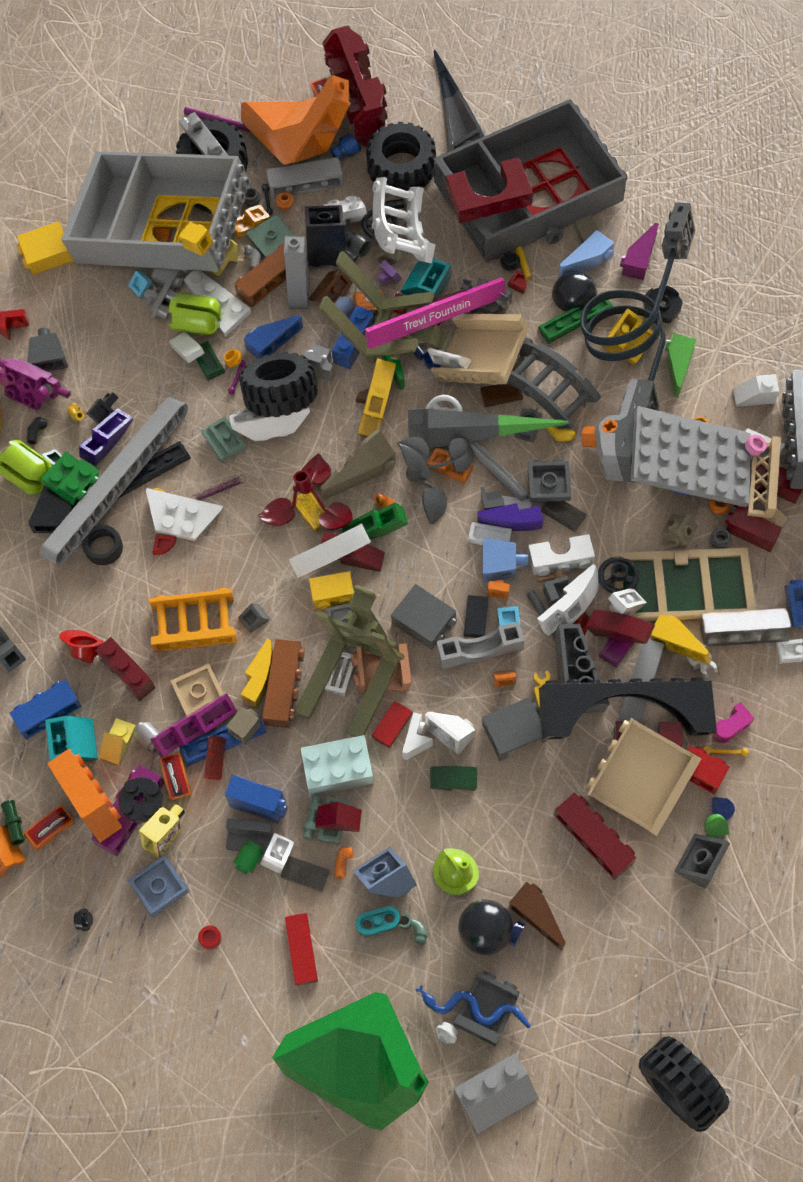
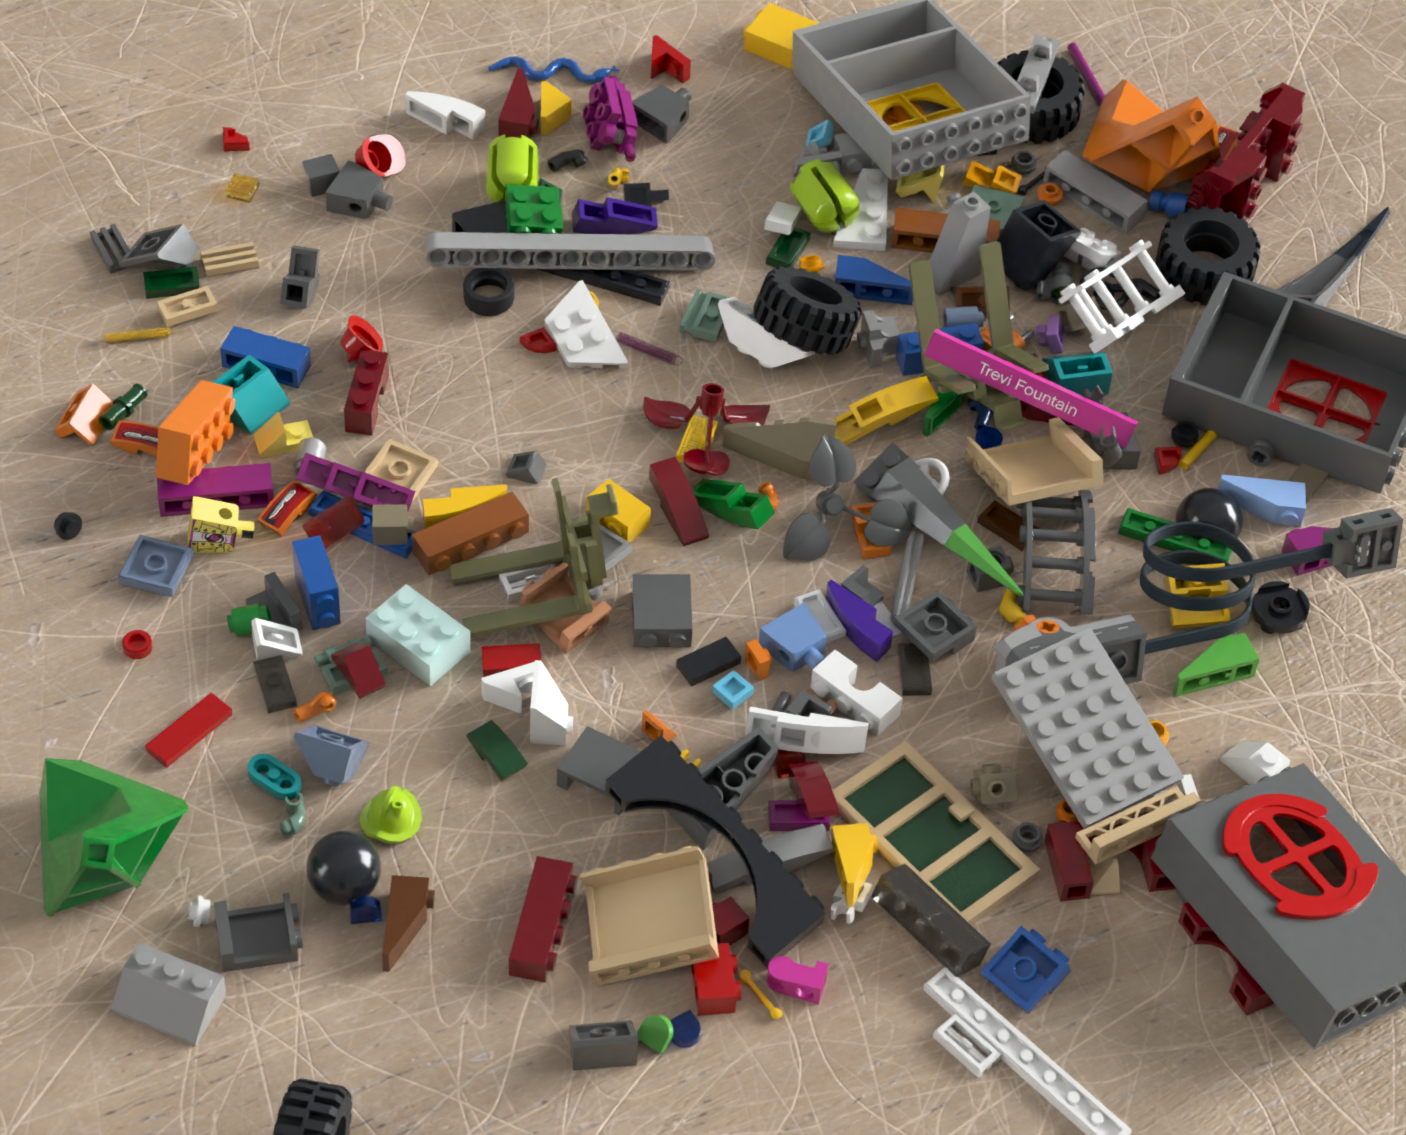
camera: 45 degrees right, 15 degrees down
black plate [118,778,164,823] -> none
light orange fence [149,588,238,652] -> none
yellow brick [179,222,214,256] -> none
white slope [289,524,371,578] -> none
blue animal [415,985,531,1028] -> none
white slope [428,348,472,369] -> none
light grey arch [437,622,524,669] -> none
dark red arch [446,157,533,223] -> none
black piece [598,556,639,593] -> none
white slope [608,588,647,616] -> none
bright pink tile [745,435,767,456] -> none

